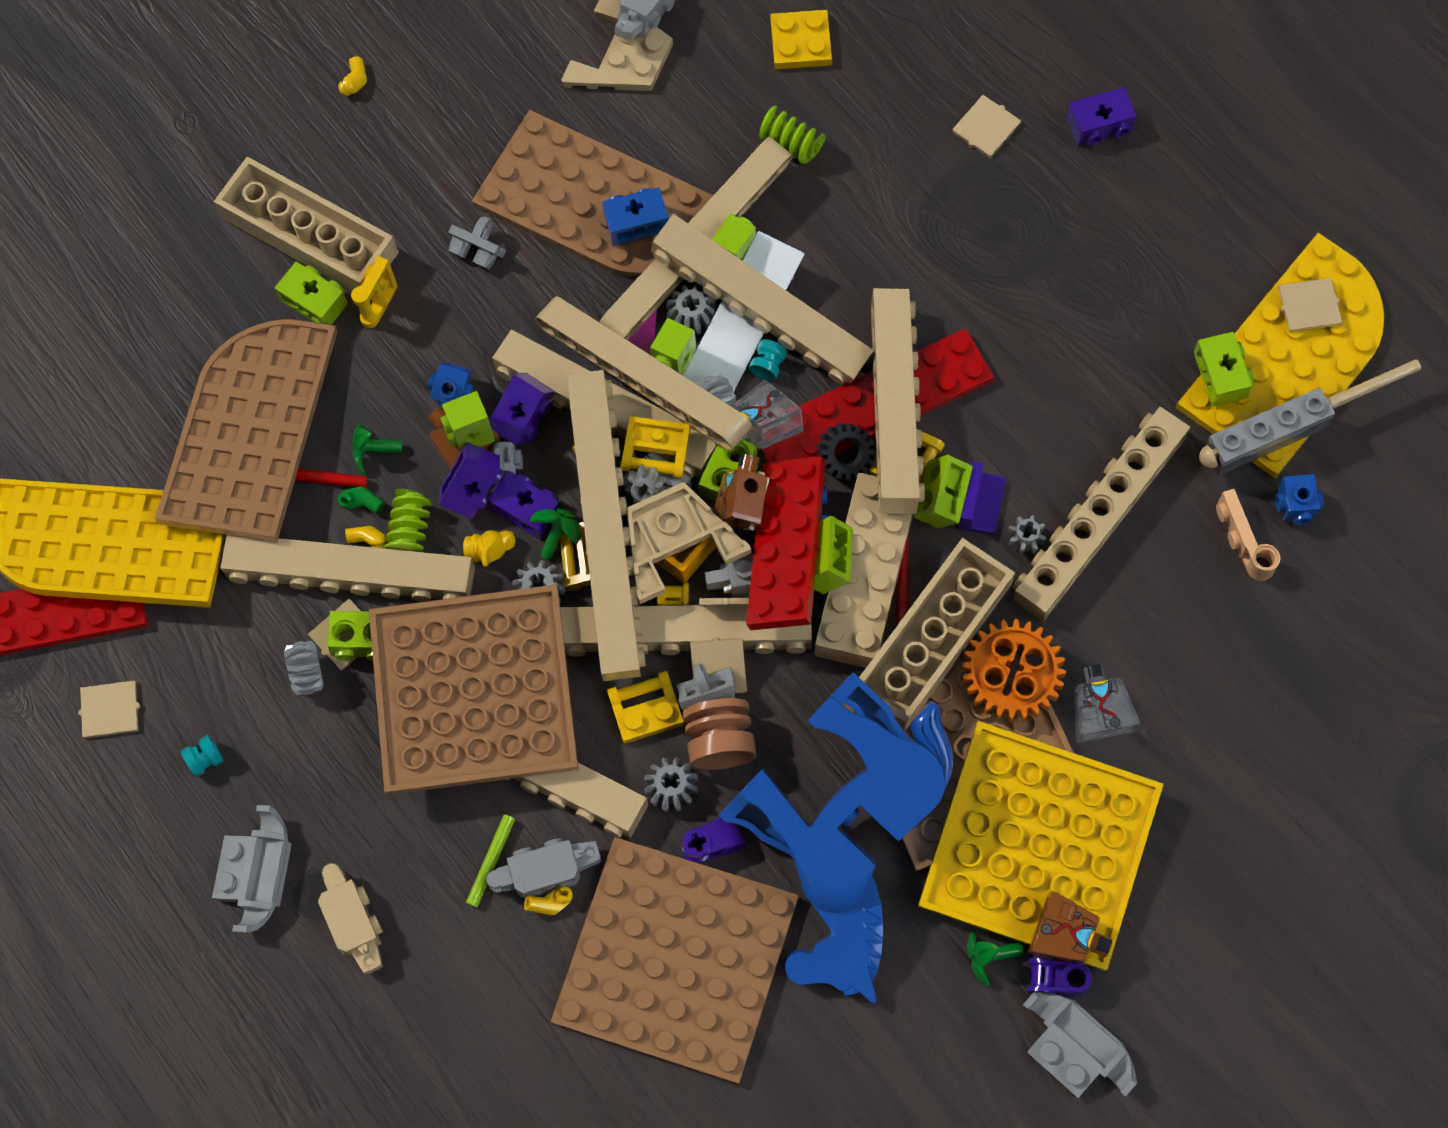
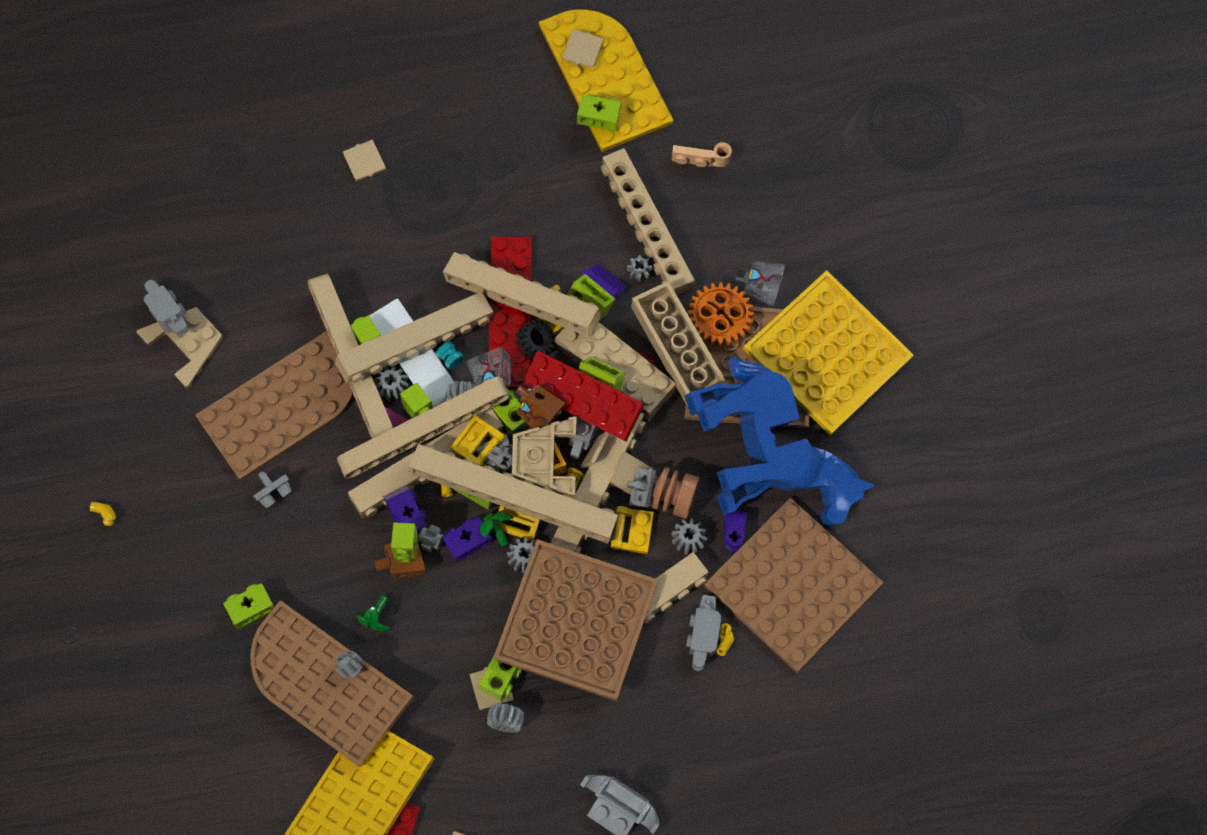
camera: 70 degrees left, 0 degrees up
teal wheel [180,734,224,777] -> none
tan brick [213,157,399,291] -> none
tan brick [220,535,475,602] -> none
red bar [295,469,368,488] -> none
tan hinge [318,863,383,975] -> none
green arm [337,487,385,514] -> none
yellow arm [345,526,387,549] -> none
yellow plate [351,256,398,328] -> none
lime piece [384,489,432,552] -> none
blue brick [428,361,474,408] -> none
dark purple brick [439,442,503,519] -> none
yellow animal [463,530,516,567] -> none
lime bar [465,814,515,908] -> none
blue brick [602,187,669,246] -> none
lime piece [759,106,826,165] -> none
yellow plate [770,10,832,69] -> none
green plant [967,932,1023,987] -> none
light grey plate [1023,992,1137,1098] -> none
dark purple piece [1027,958,1092,998] -> none
dark orange torso [1028,891,1113,963] -> none
dark purple brick [1066,87,1137,147] -> none
light grey piece [1199,359,1421,476] -> none
blue brick [1275,474,1323,525] -> none
none -> light grey gear [335,651,362,678]

